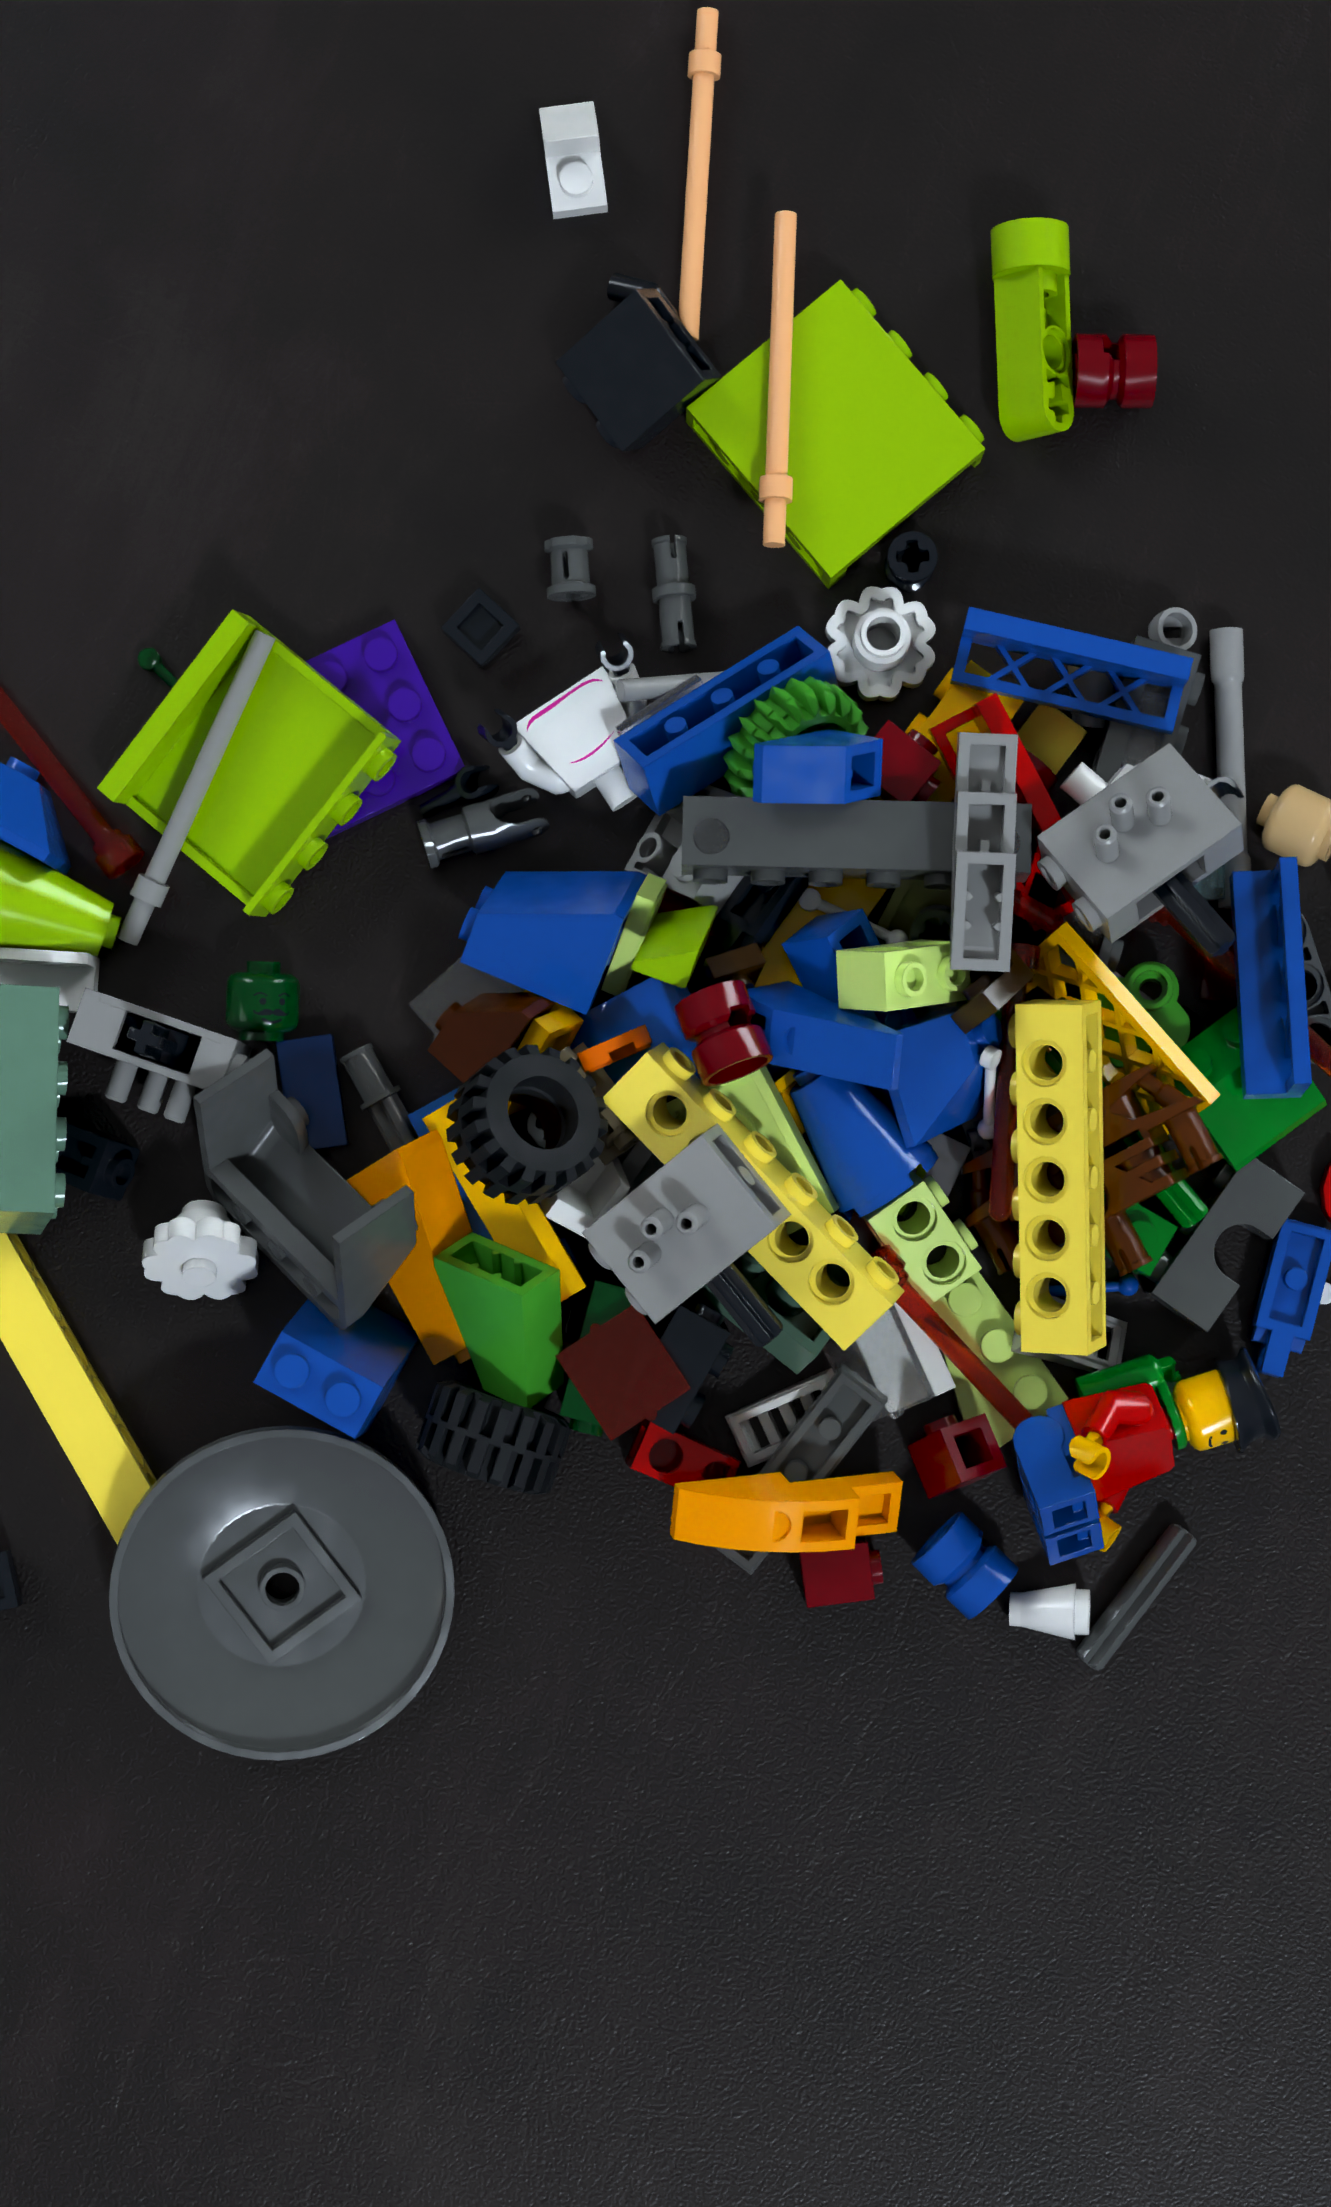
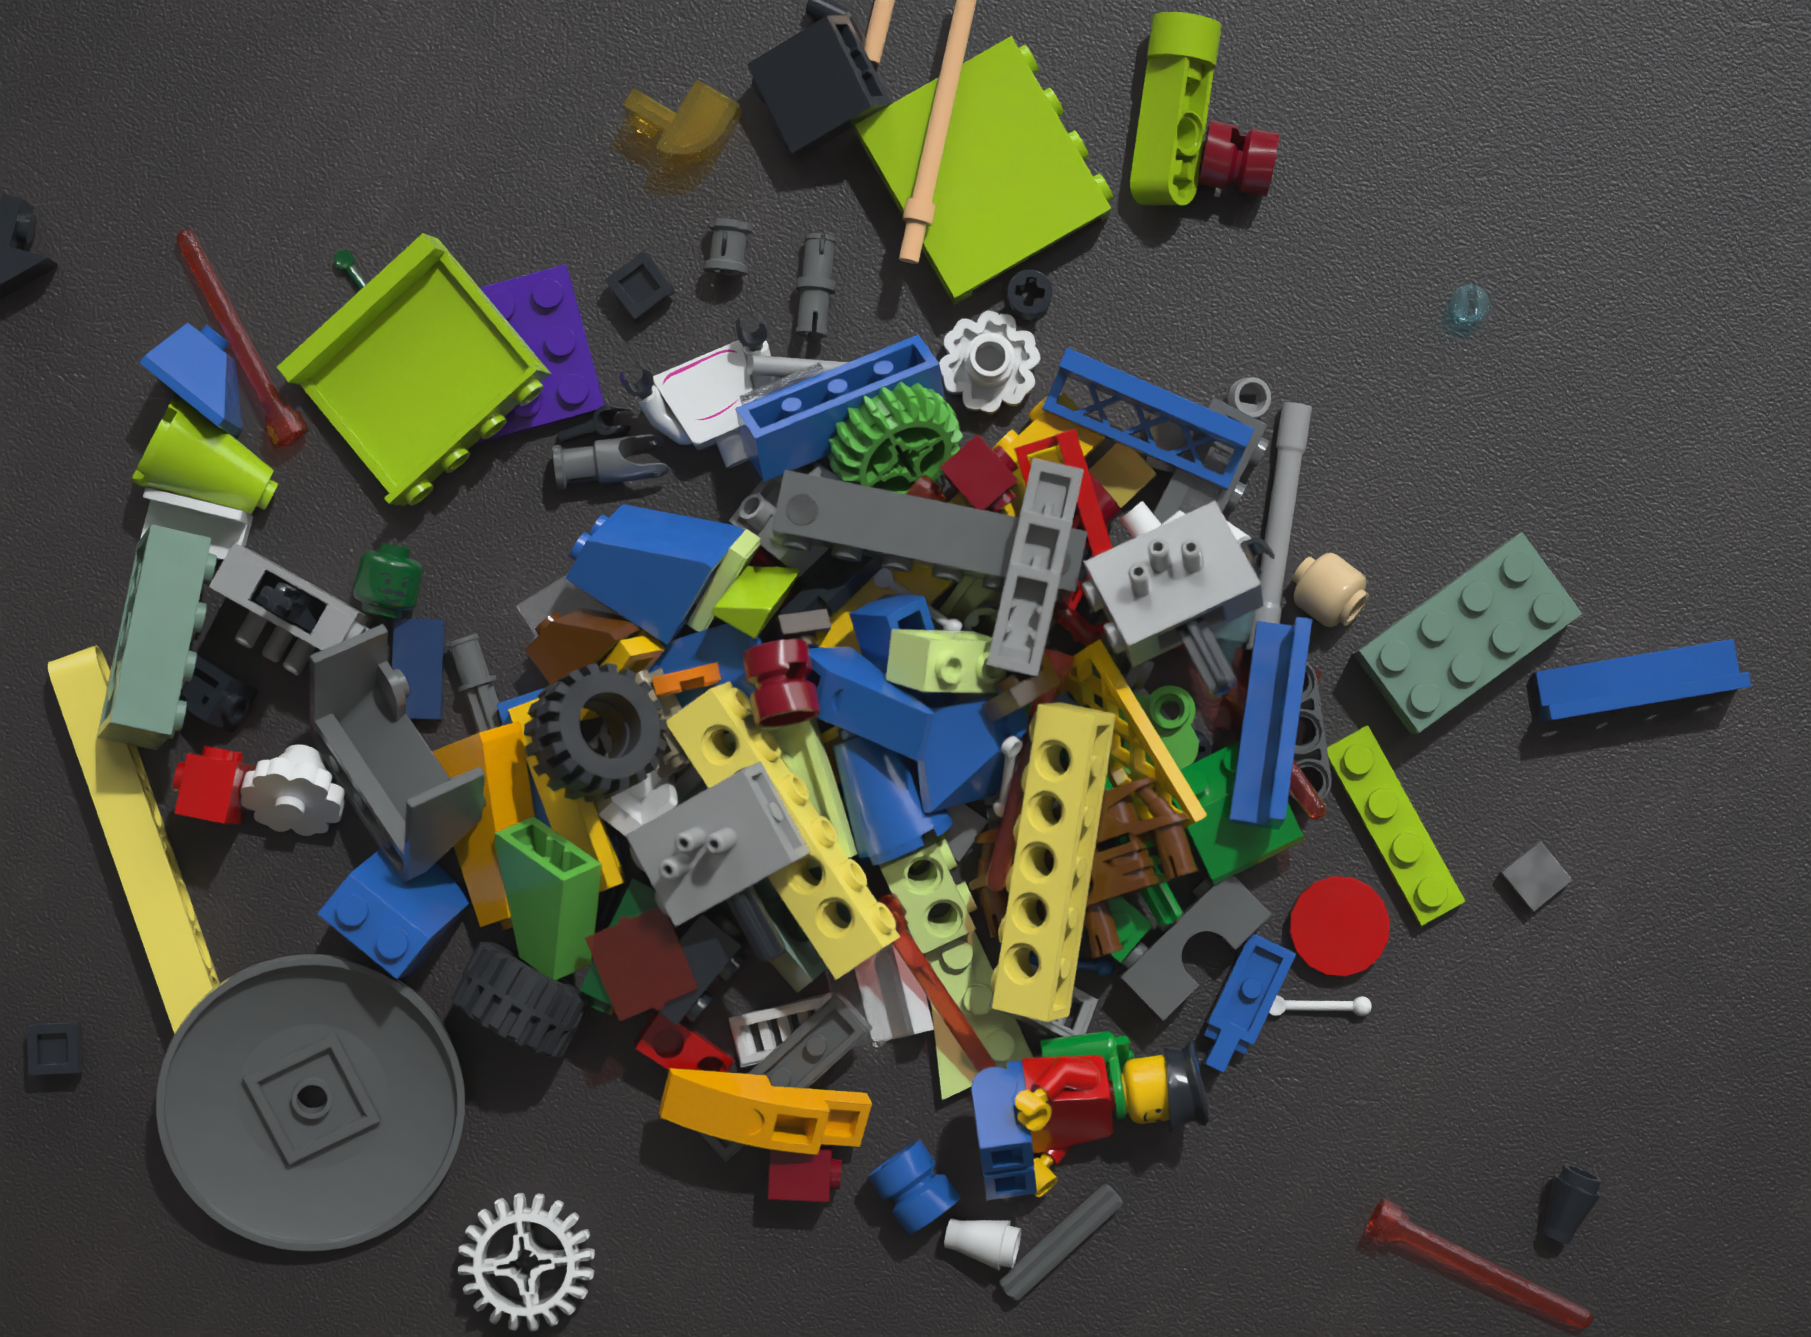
camera: 10 degrees right, 0 degrees up
light grey bar [117,629,276,946] -> none
blue slope [752,729,883,804] -> none
dark red brick [907,1413,1007,1499] -> none
none -> red brick [173,746,256,824]
none -> white gear [458,1193,595,1331]
none -> clear yellow brick [623,79,742,164]

